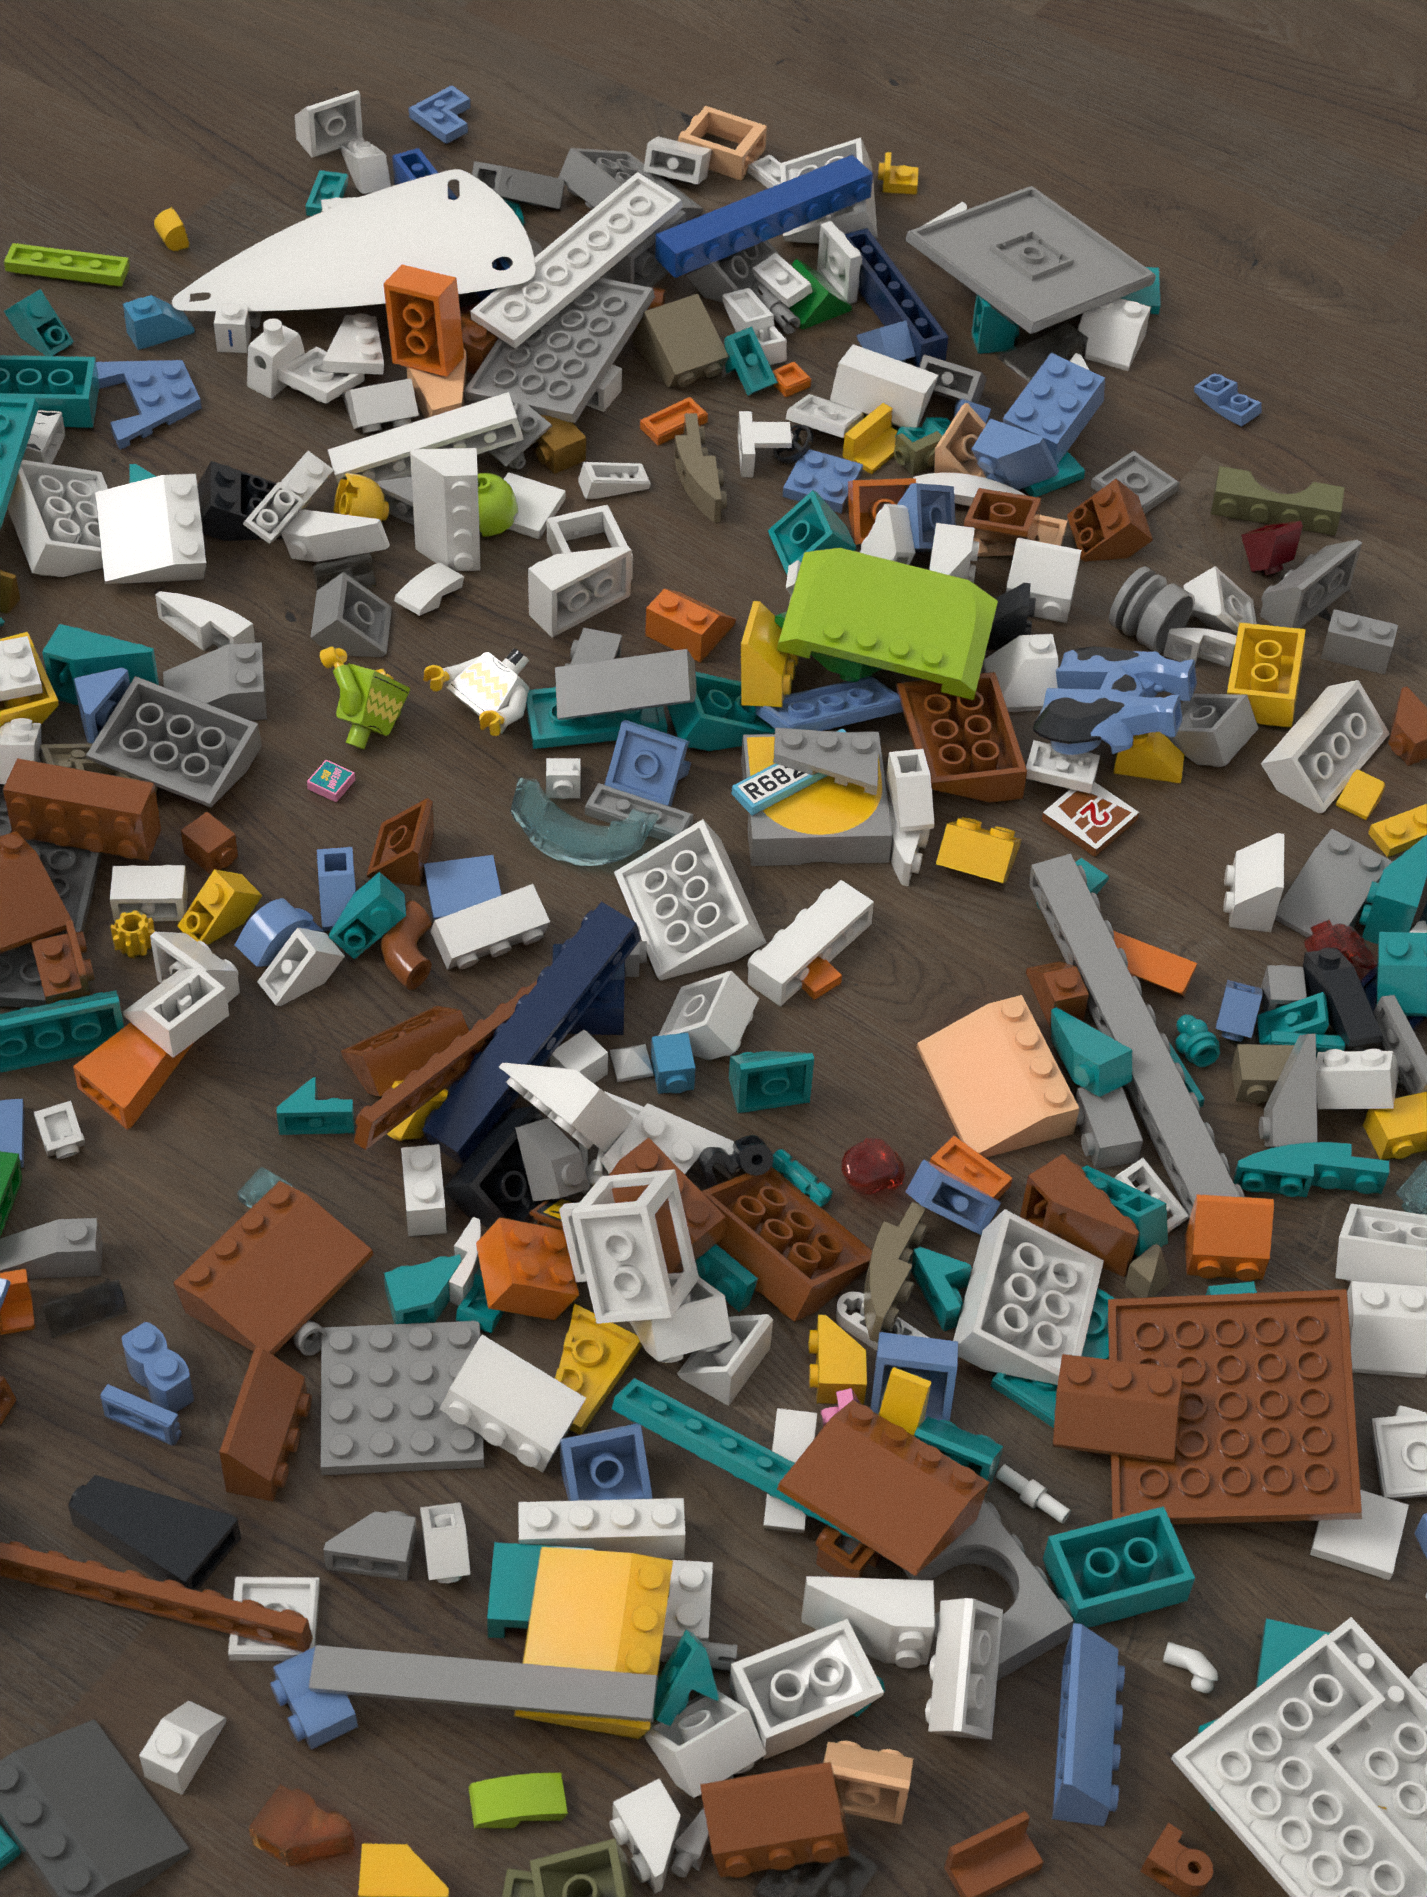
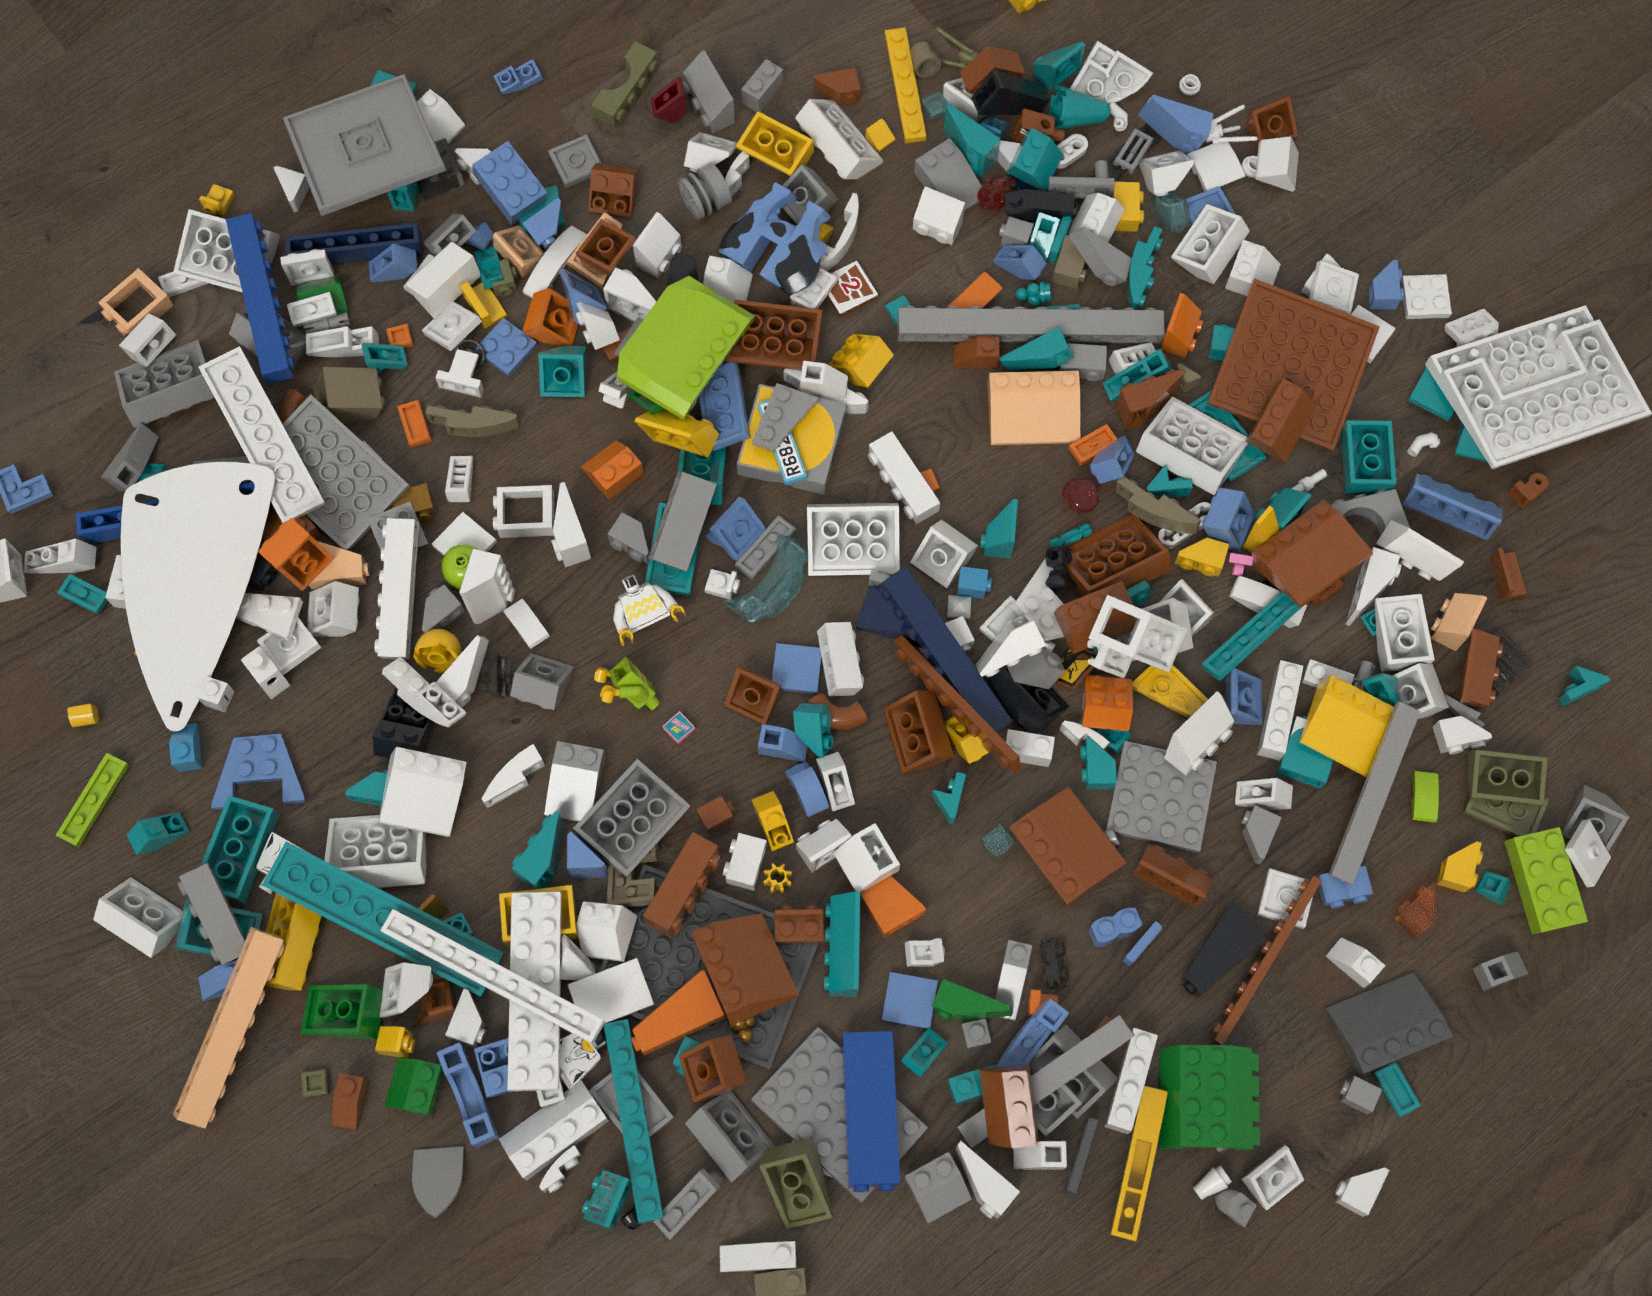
camera: 70 degrees left, 20 degrees up
none -> white slope [820,193,858,272]

